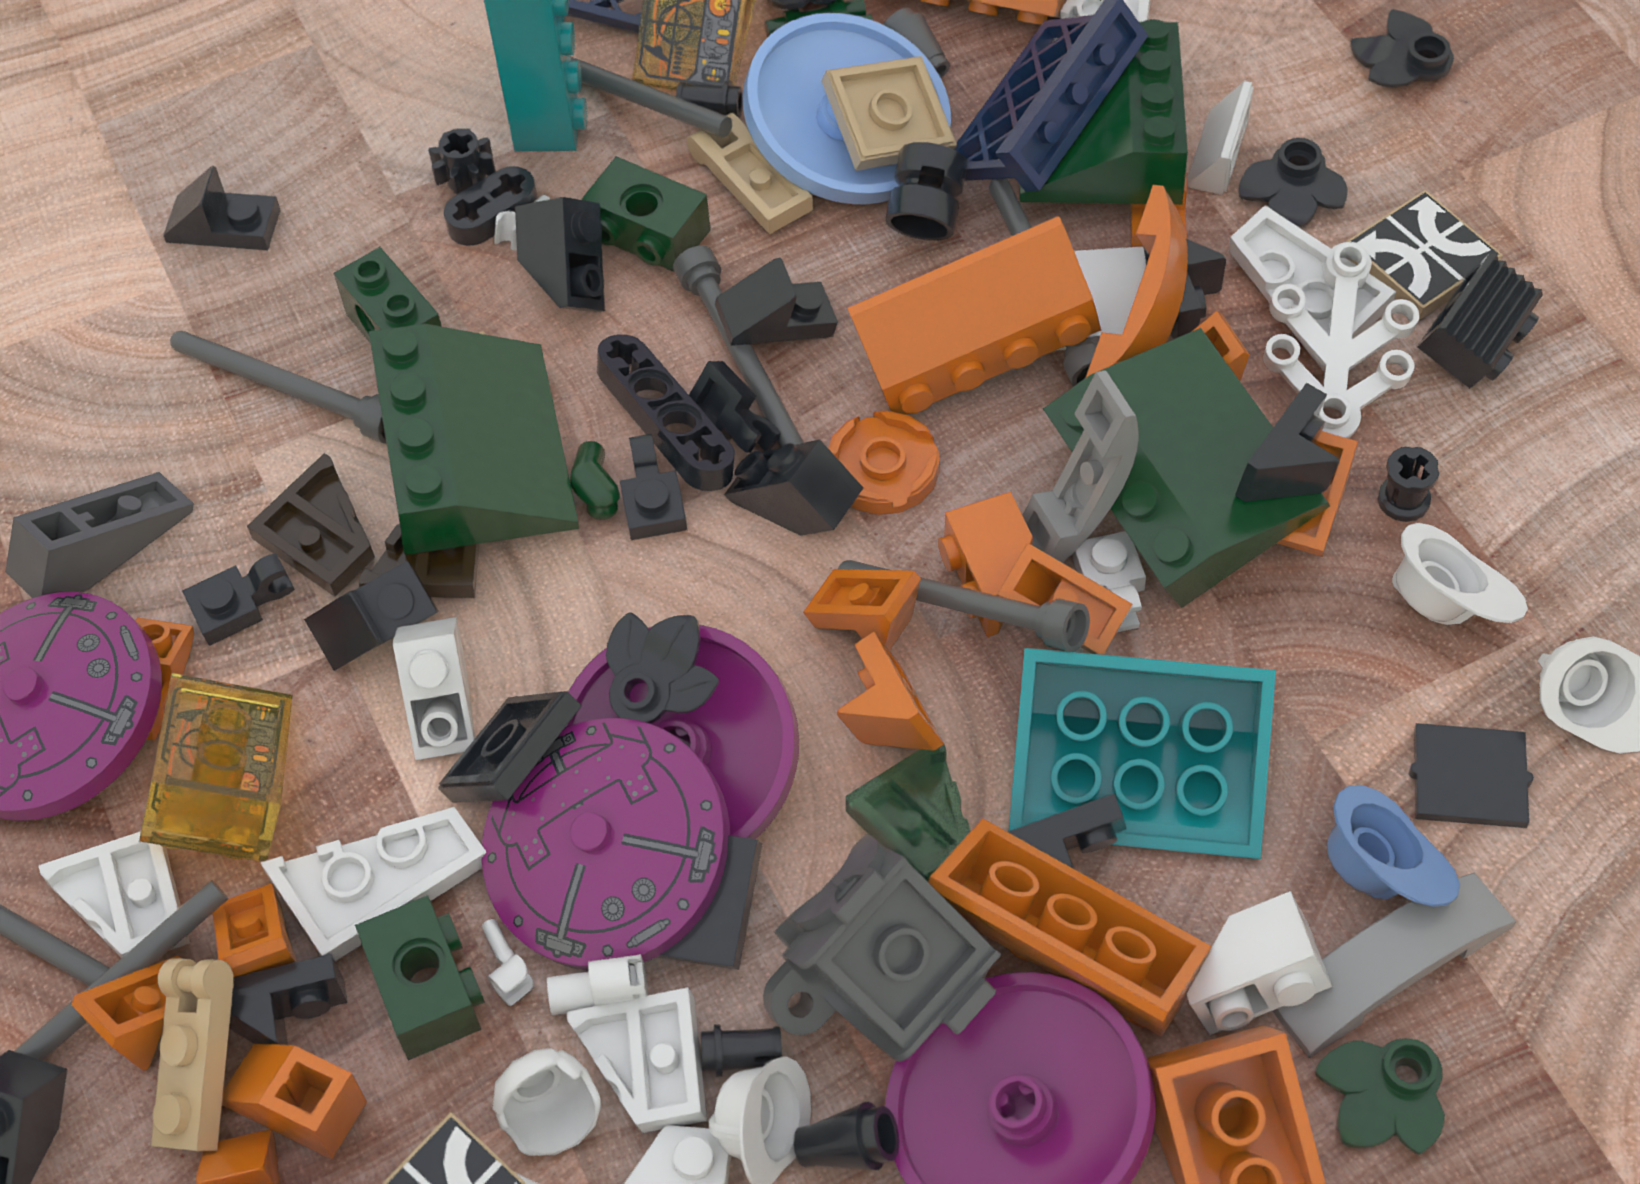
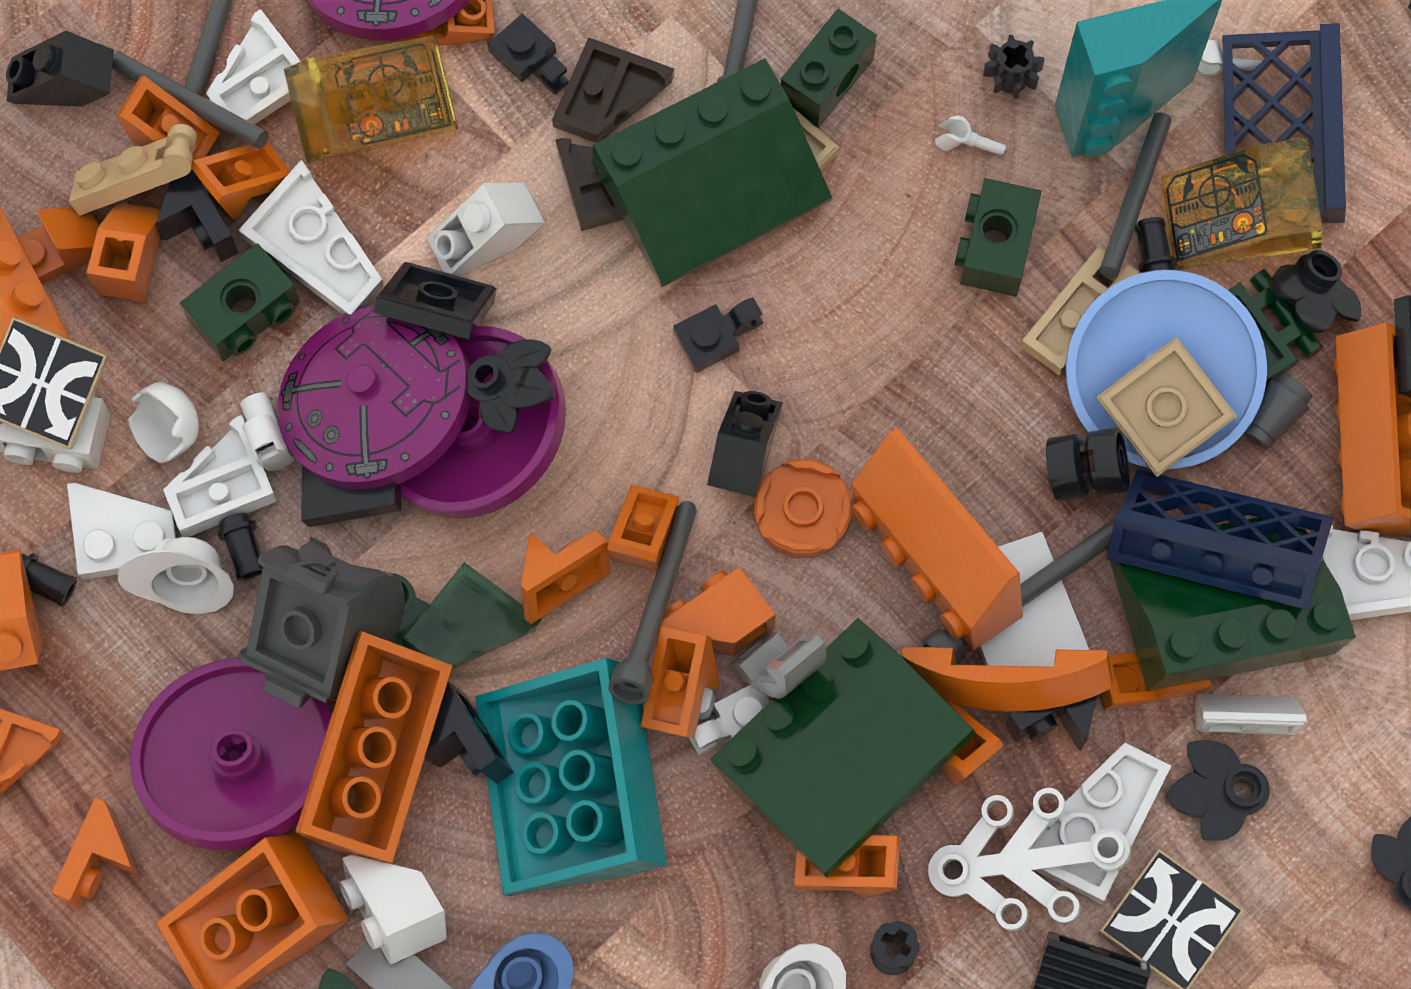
camera: 70 degrees right, 15 degrees up
black slope [304,560,439,671] -> none
black beam [444,166,538,246] -> none
white hand [482,919,534,1006] -> none
black slope [515,197,605,312] -> none
dark green arm [570,441,620,520] -> none
black beam [597,334,735,491] -> none
dark grey piece [673,245,804,447] -> none
black plate [689,361,781,453] -> none
black slope [715,258,838,346] -> none
black cone [793,1102,899,1170] -> none
black slope [1235,382,1339,502] -> none

